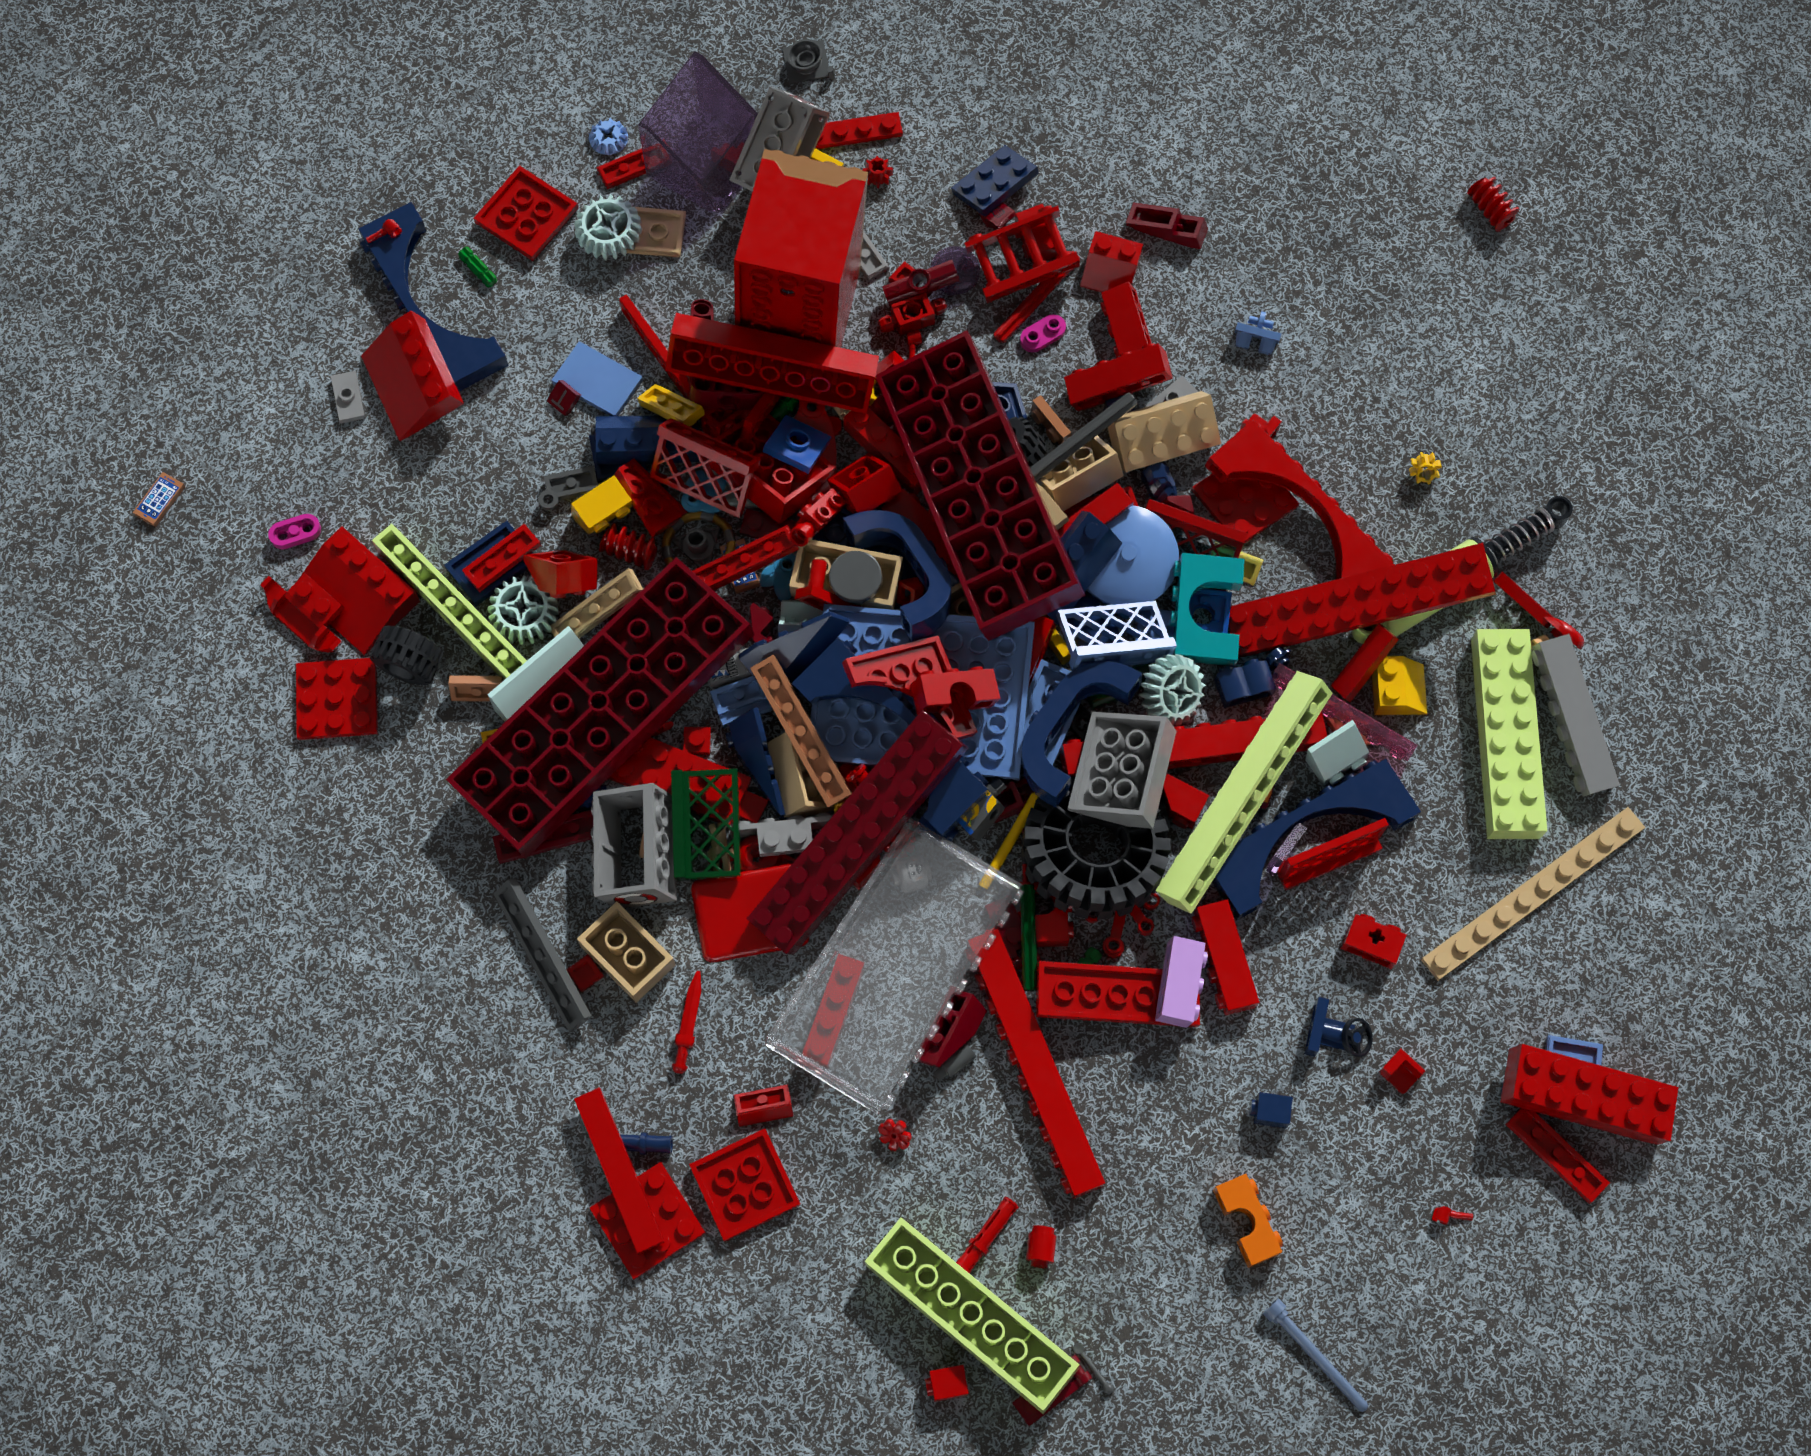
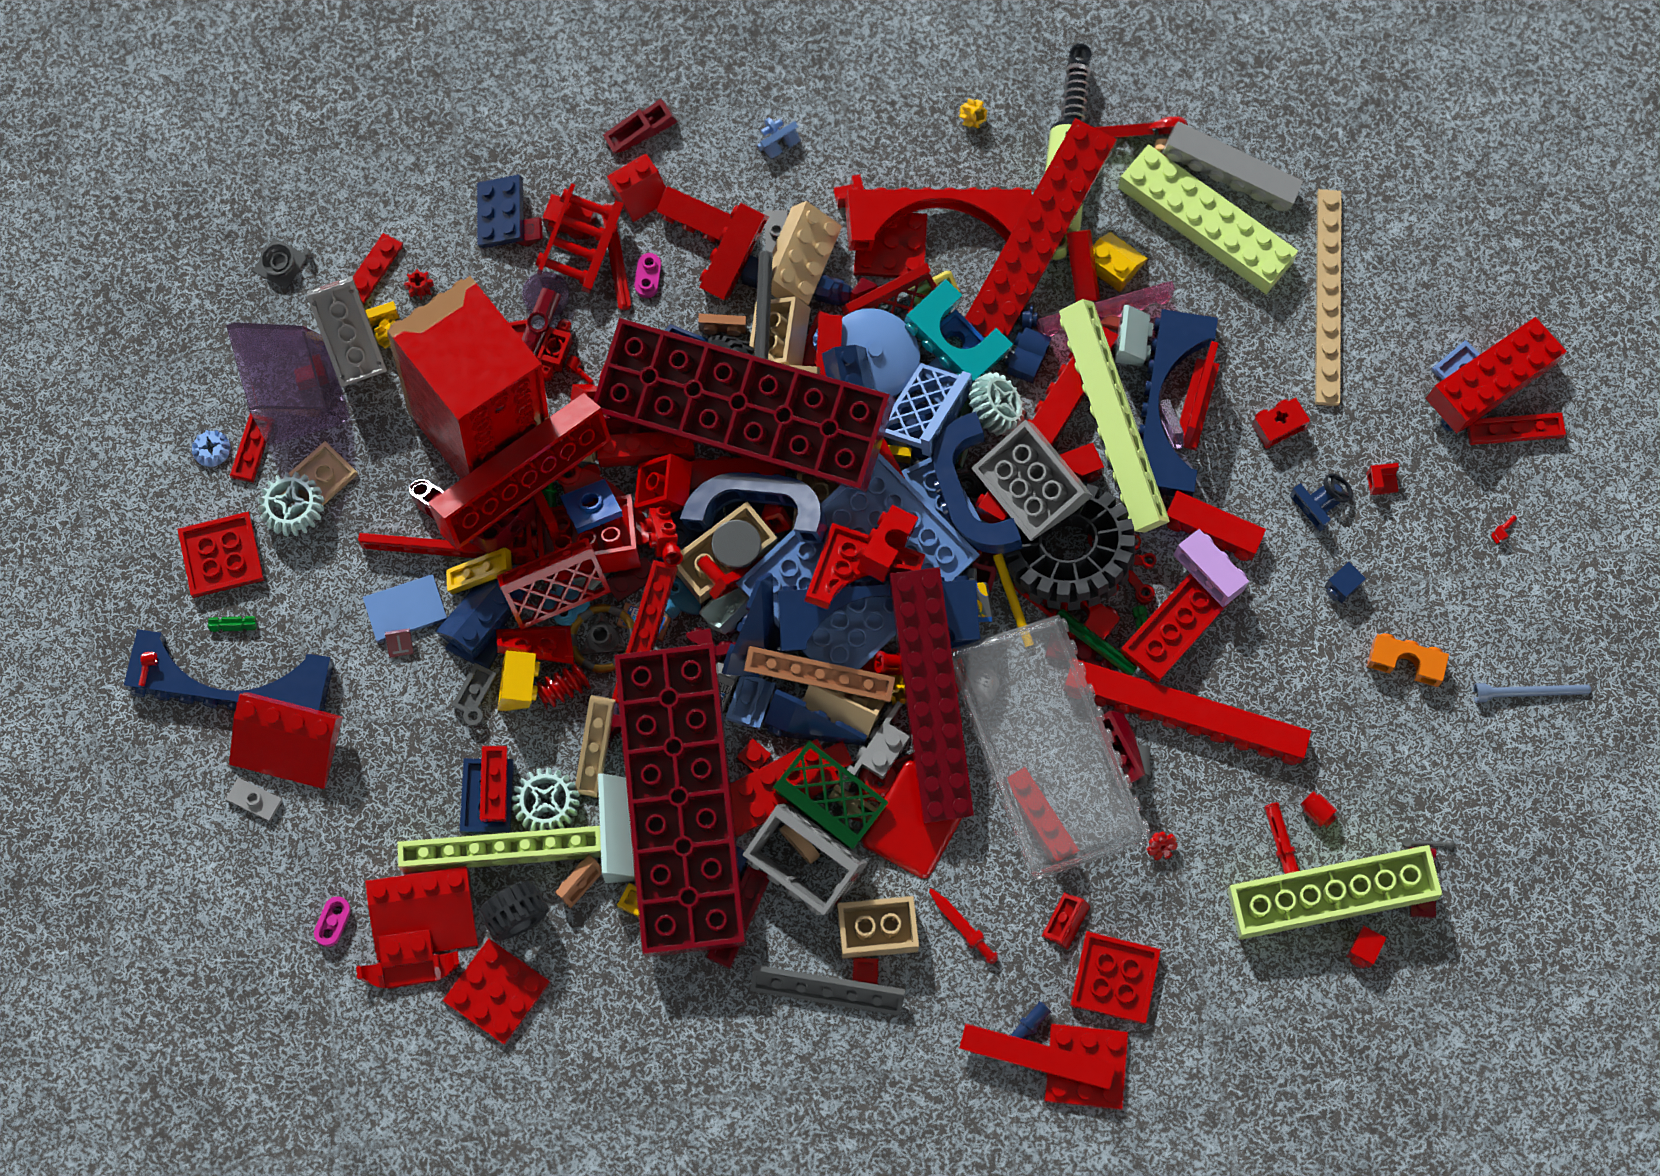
camera: 50 degrees left, 0 degrees up
tile [133,472,185,527] -> none
red slope [523,550,597,598] -> none

